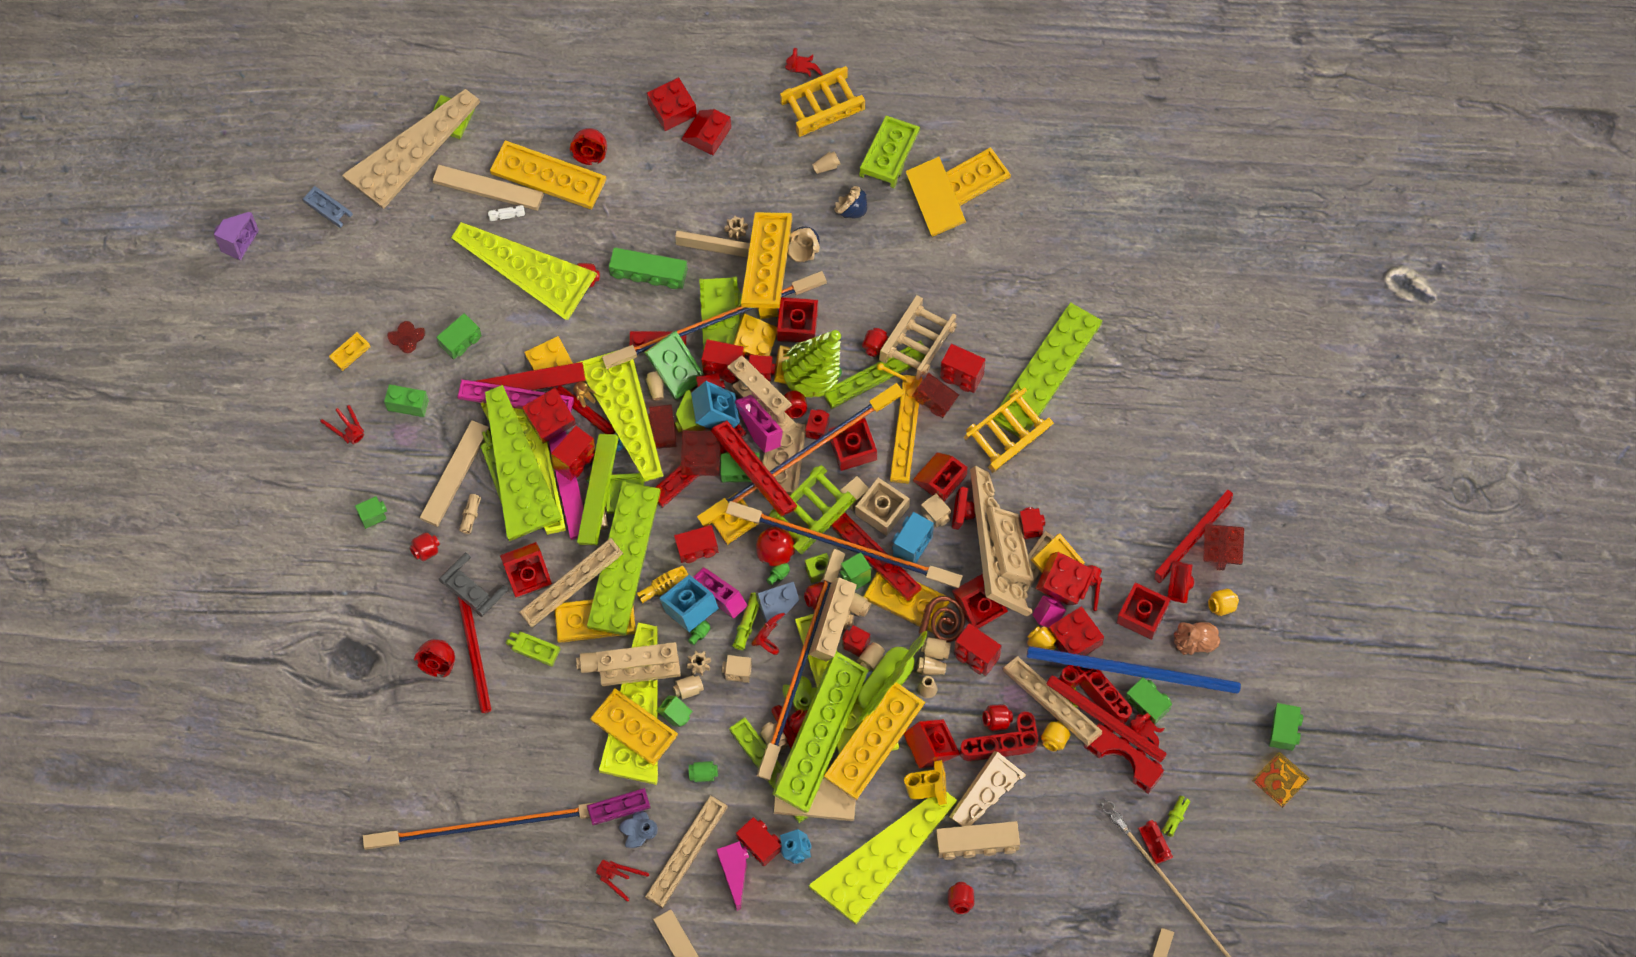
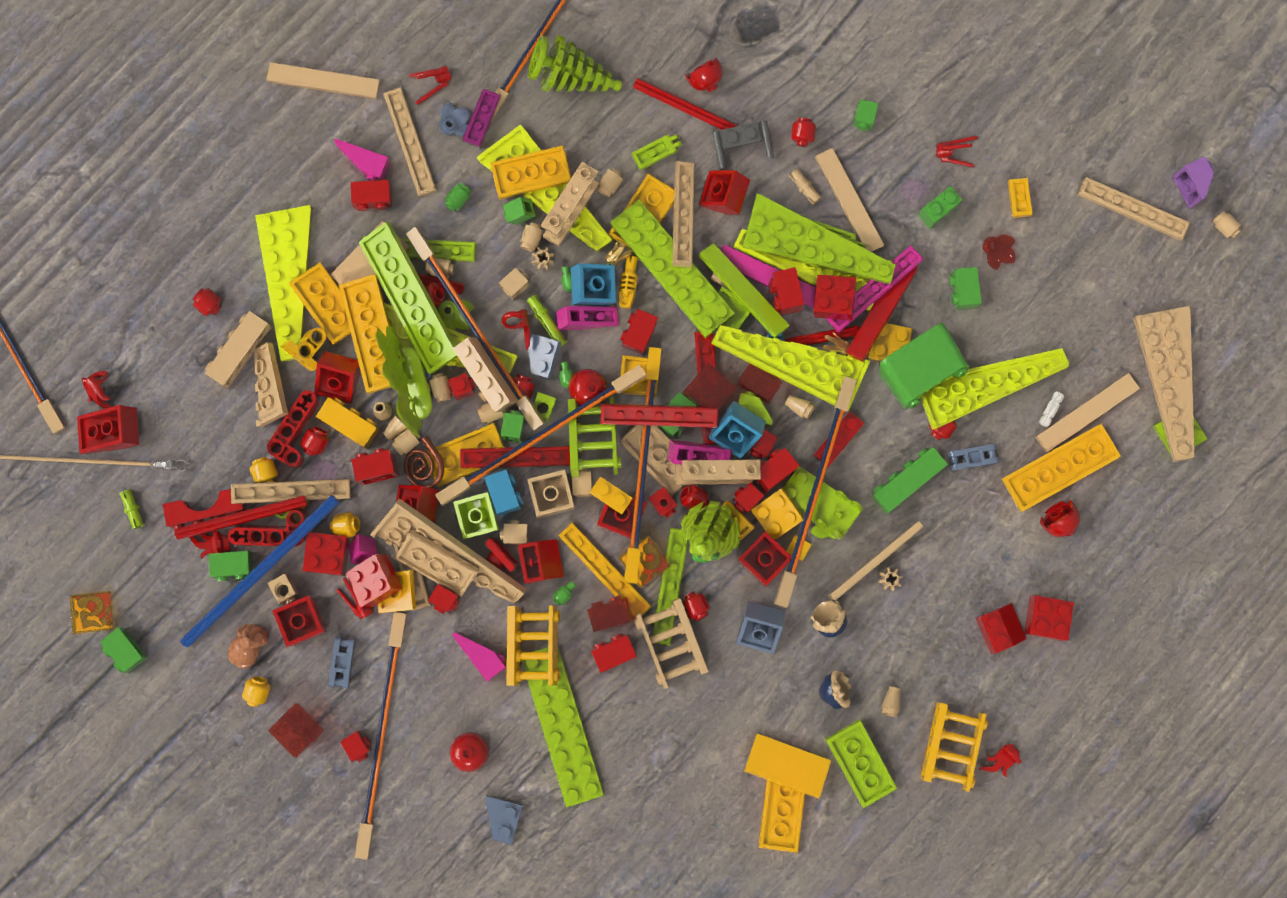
camera: 125 degrees right, 15 degrees up
sand blue hinge [303,186,353,228] -> none
bright green tile [644,331,705,400] -> none
yellow plate [741,212,792,308] -> none
dark azure brick [780,829,811,864] -> none
yellow hinge [877,363,913,385] -> none
red hinge [1138,820,1173,864] -> none
red tile [1154,490,1233,583] -> none
red tile [1167,561,1194,603] -> none
none -> red slope [77,405,139,454]
none -> red piece [82,371,113,409]
none -> tan brick [267,574,300,605]
none -> yellow tile [289,262,351,345]
none -> yellow brick [316,397,379,449]
none -> sand blue plate [328,636,356,689]
none -> red brick [340,730,372,763]
none -> piece [355,612,407,860]
none -> red cylinder [449,732,489,772]
none -> dark pink slope [452,632,507,682]
none -> lime slope [453,492,499,539]
none -> sand blue wing [485,795,523,845]
none -> lime plant [527,34,622,92]
none -> bright green cylinder [553,581,576,605]
none -> yellow plate [589,477,633,515]
none -> pearl gold piece [605,240,632,267]
none -> clear yellow tile [618,535,672,589]
none -> sand blue slope [736,601,786,654]
none -> bright green windscreen [879,323,969,410]
none -> sand blue plate [947,444,1000,471]
none -> tan tile [1078,177,1190,241]
none -> tan brick [1212,211,1242,239]

